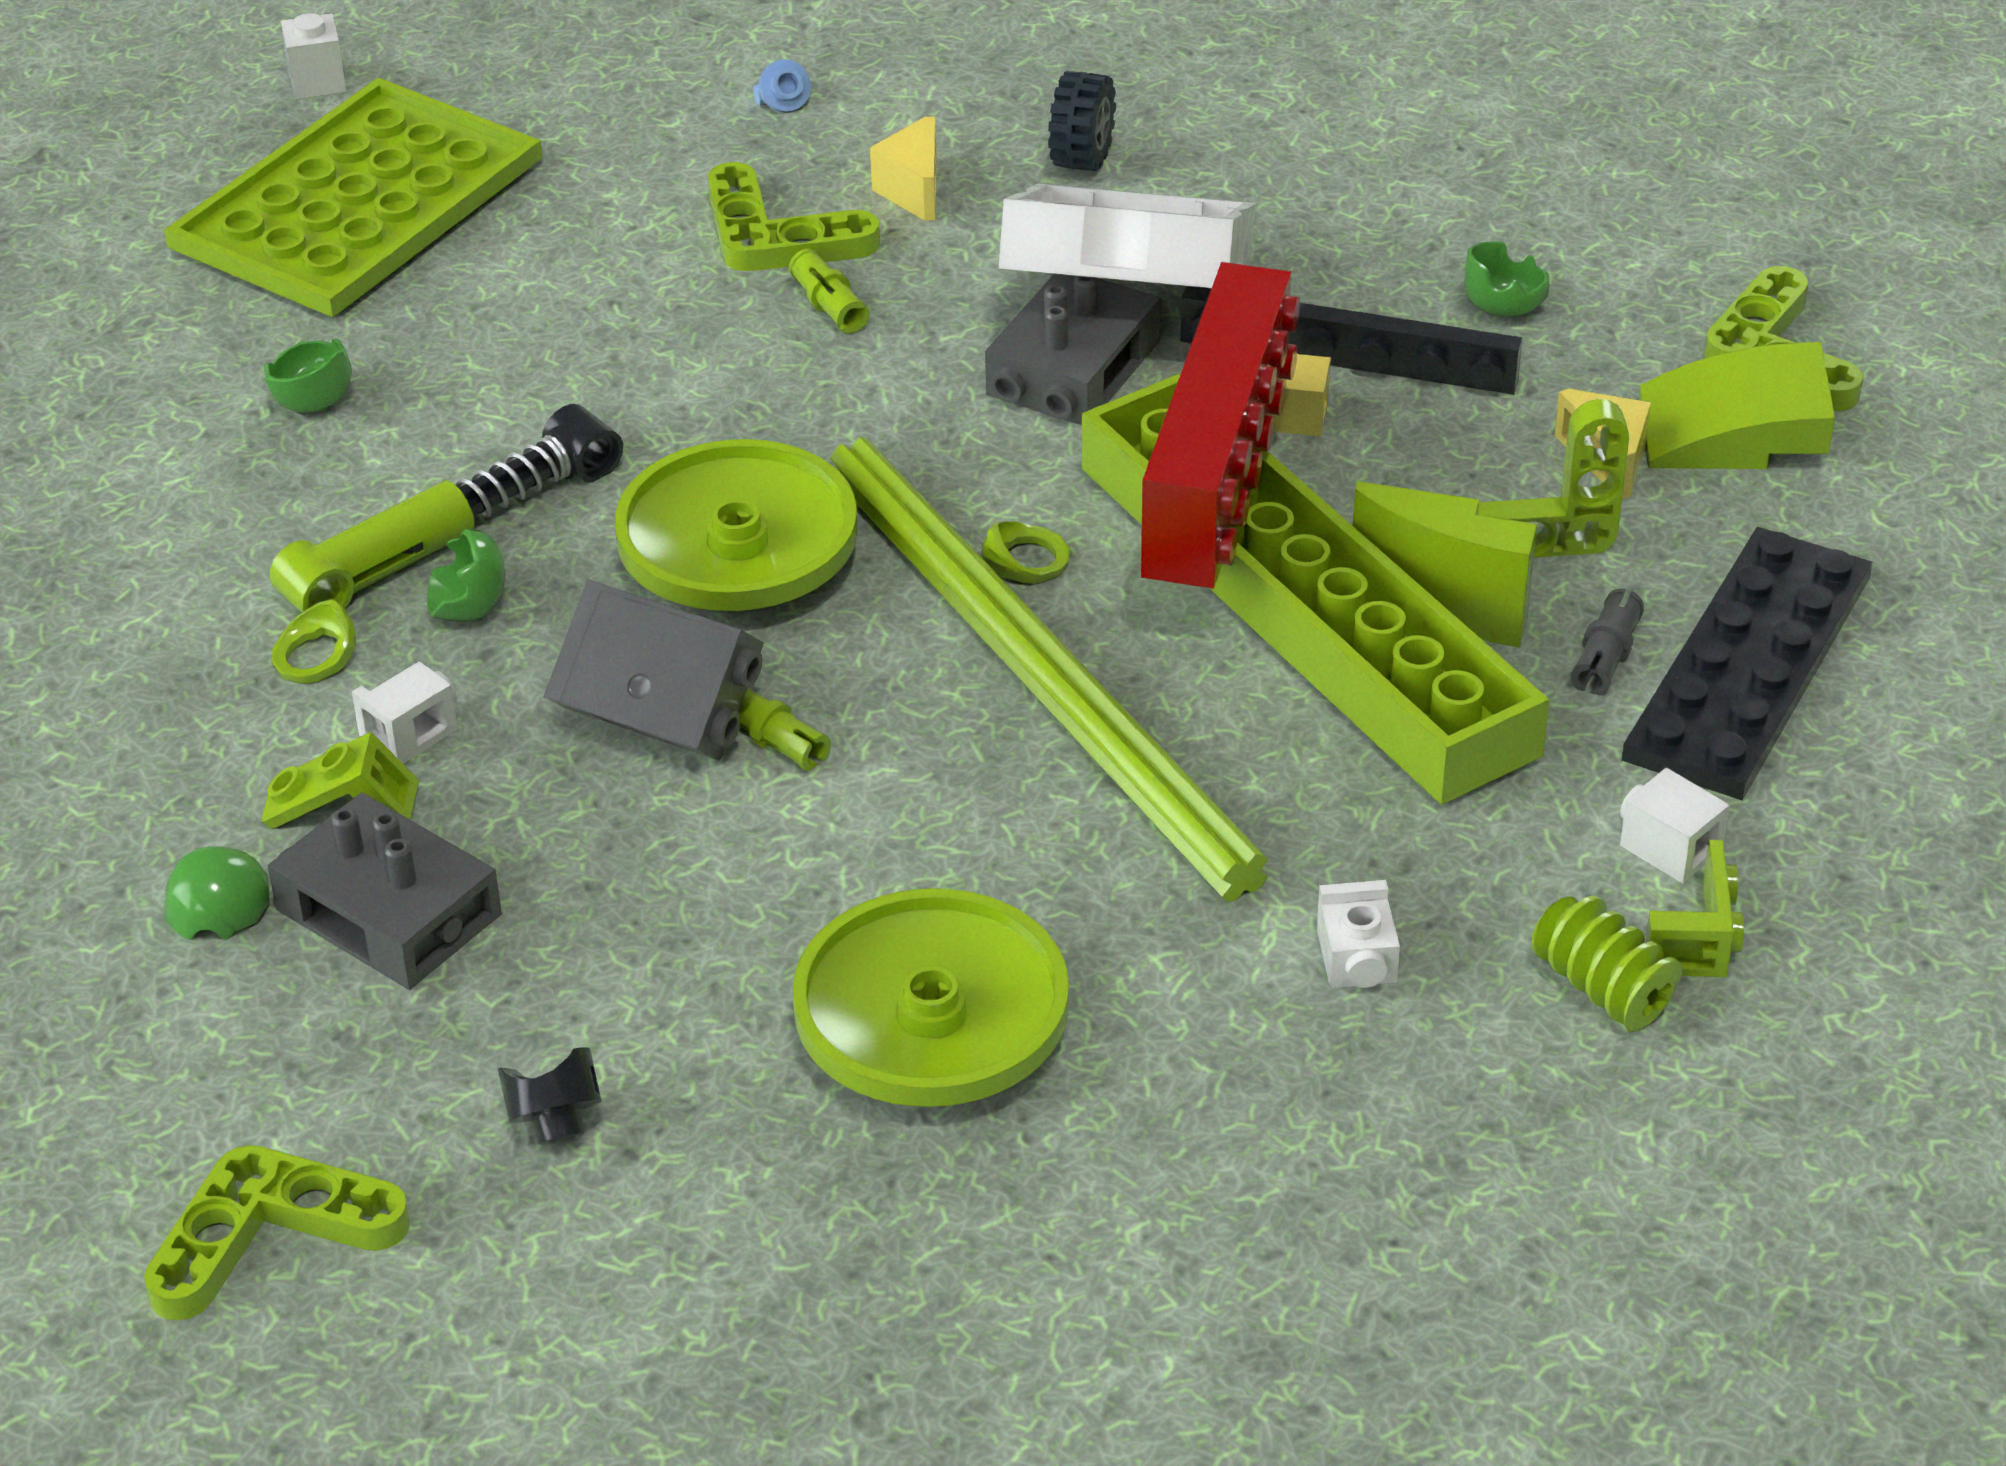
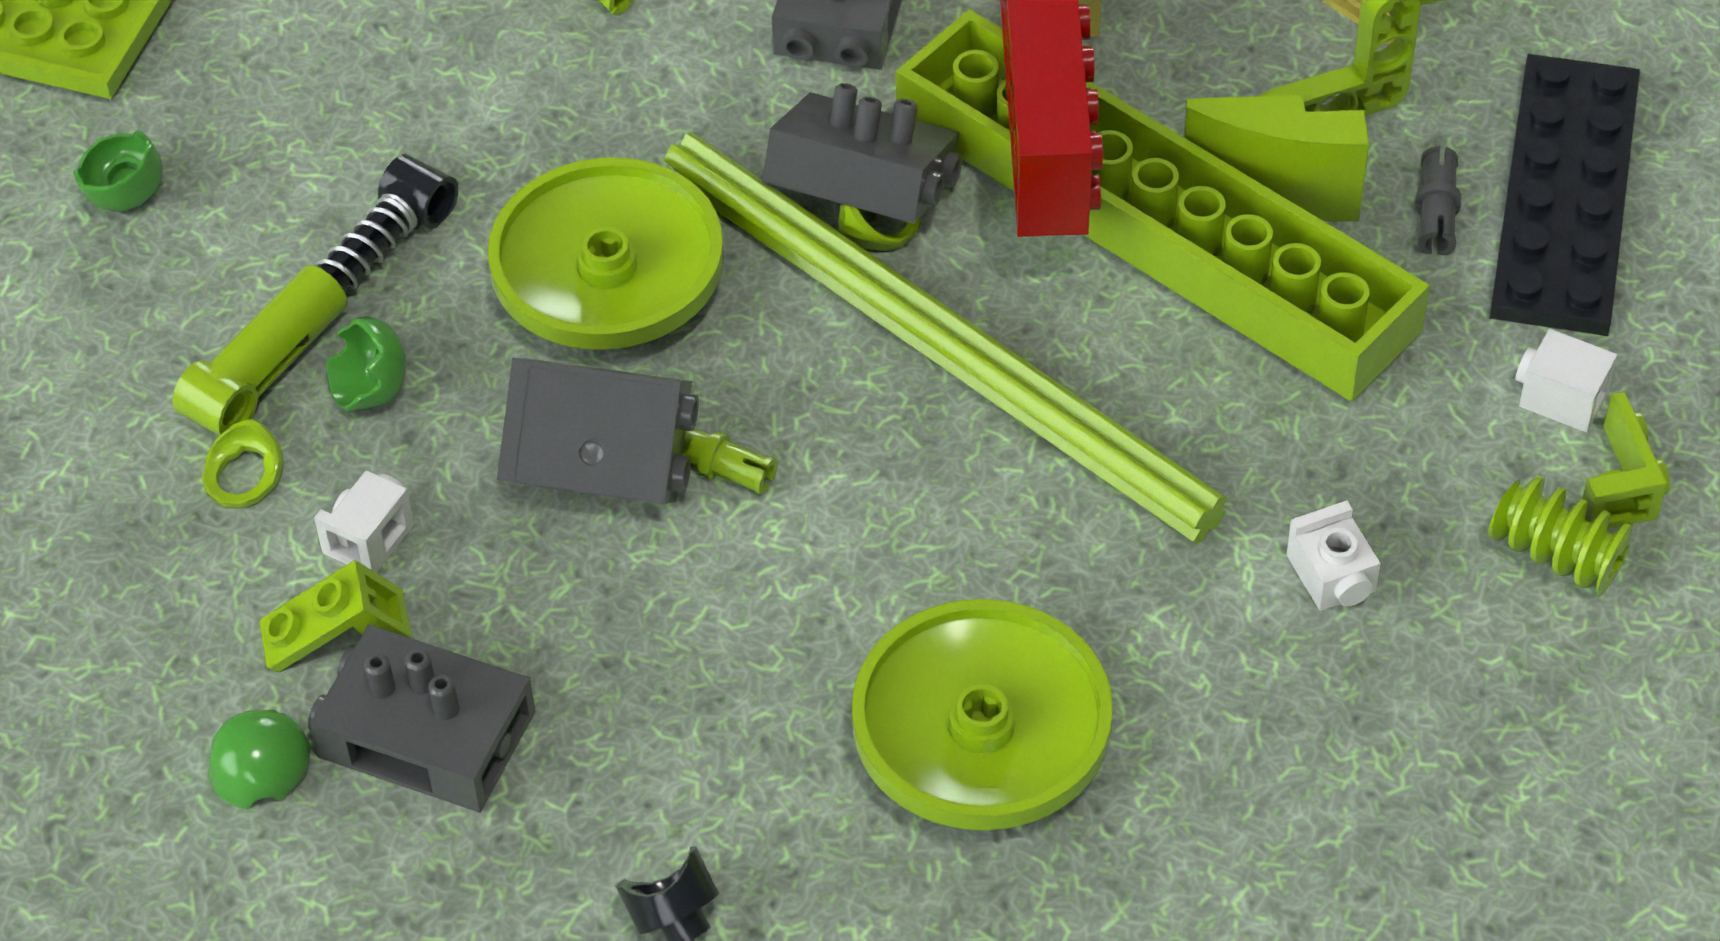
camera: 15 degrees left, 10 degrees up
none -> dark grey piece [763,83,963,223]

